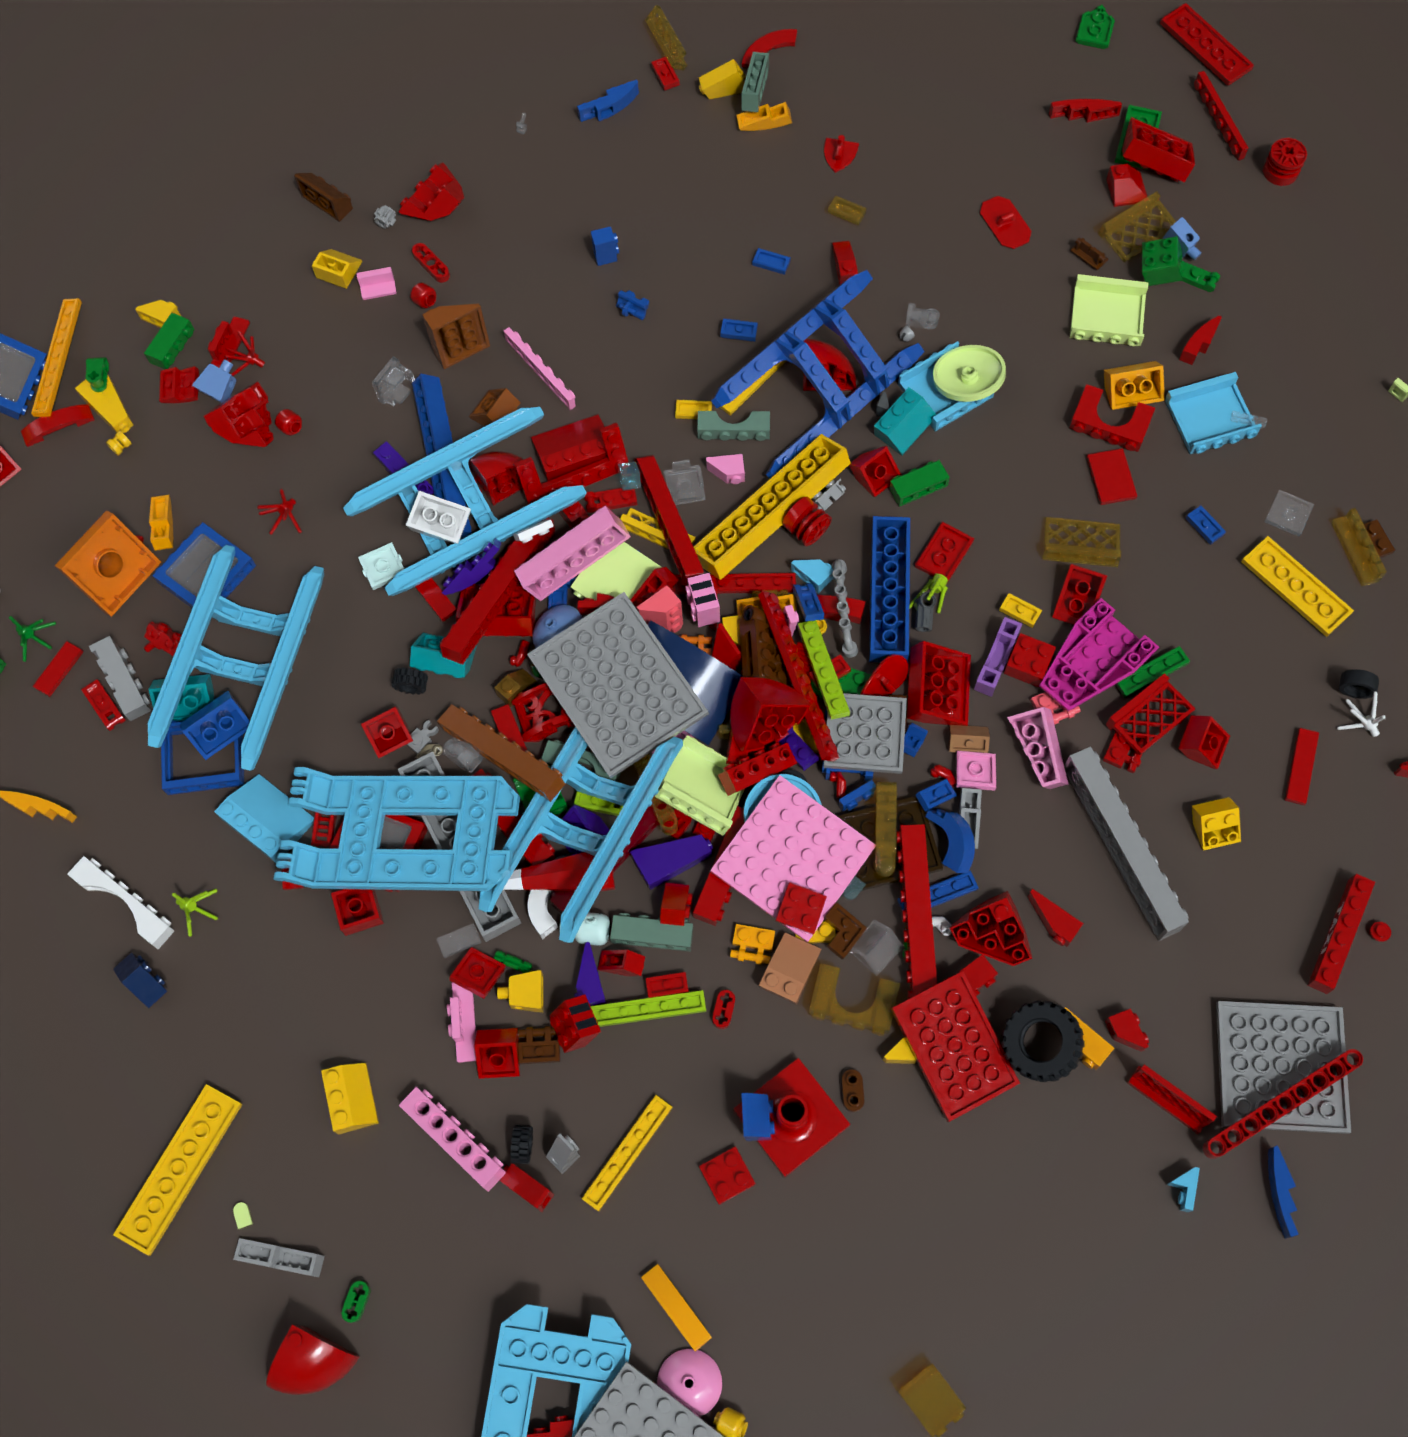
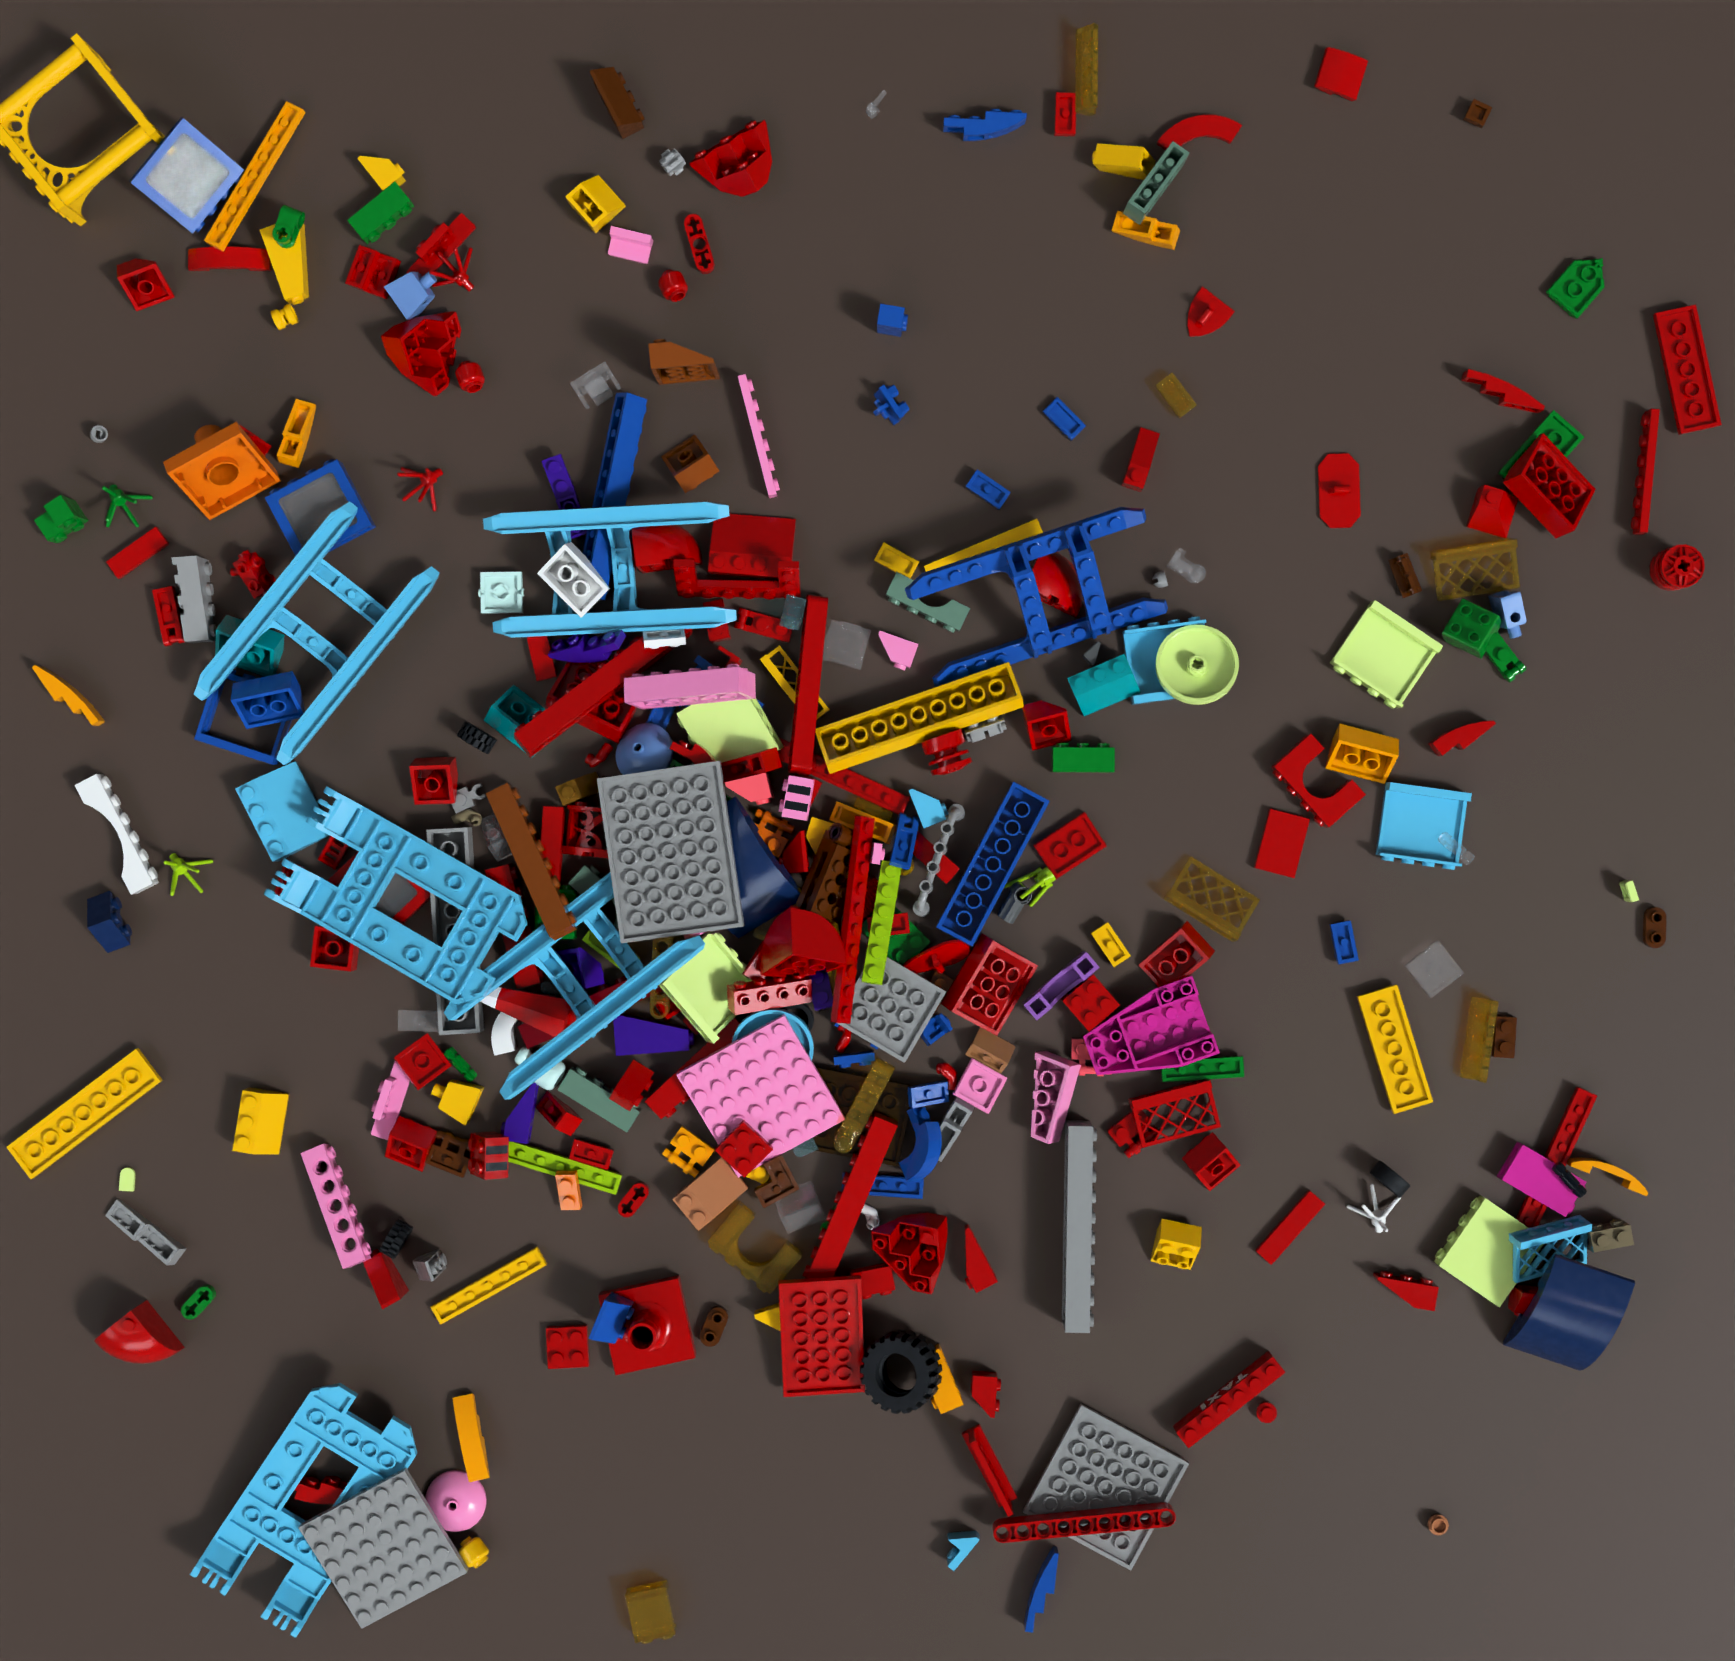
camera: 20 degrees right, 20 degrees up
none -> orange plate [555,1170,583,1210]

